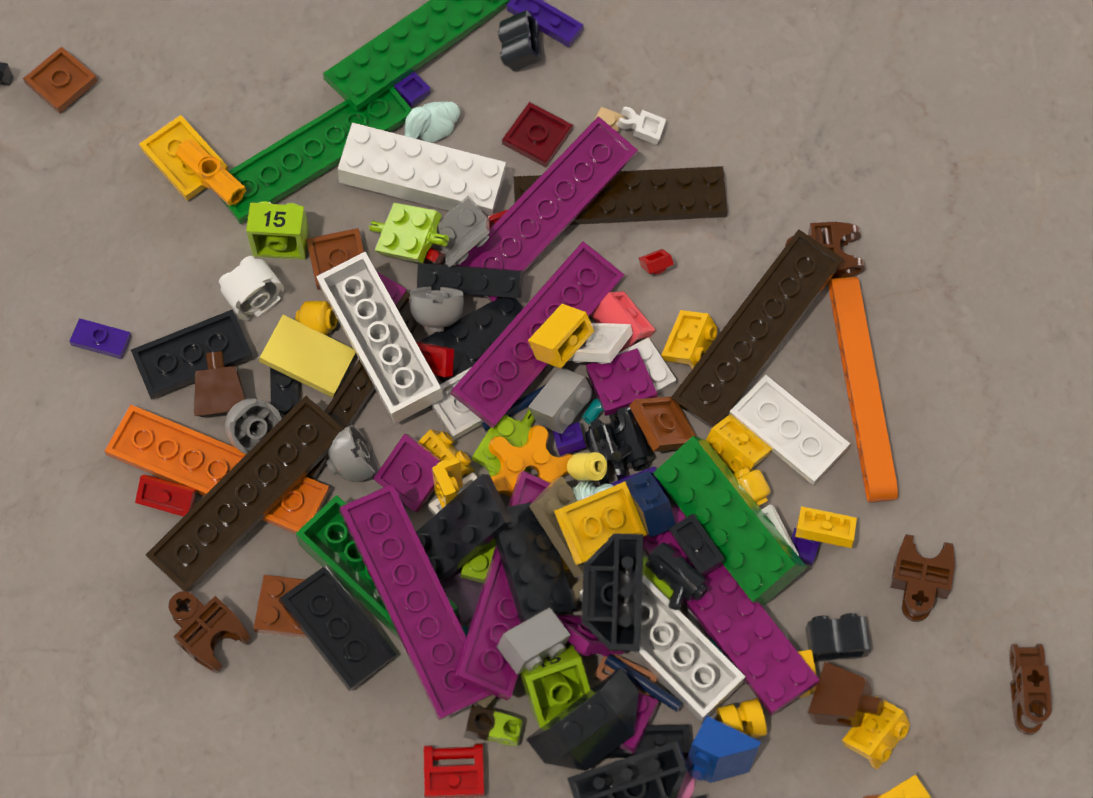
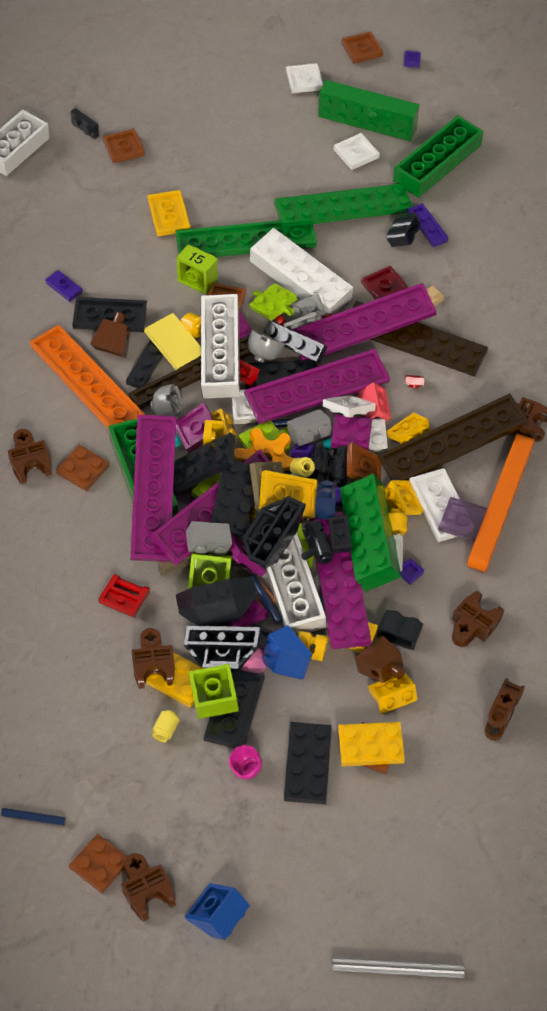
camera: 25 degrees right, 10 degrees down
red plate [135,474,197,517] -> none
dark brown plate [145,396,344,592] -> none
light orange piece [175,139,246,206] -> none
white brick [219,256,284,320] -> none
light grey cylinder [225,398,282,454] -> none
black plate [279,565,396,691] -> none
dark purple plate [394,72,431,108] -> none
light aqua hair [404,101,460,143] -> none
leg [464,705,523,746] -> none
yellow brick [528,304,594,369] -> none
white plate [617,107,666,145] -> none
yellow bracket [795,506,857,548] -> none
none -> clear purple tile [438,497,487,542]

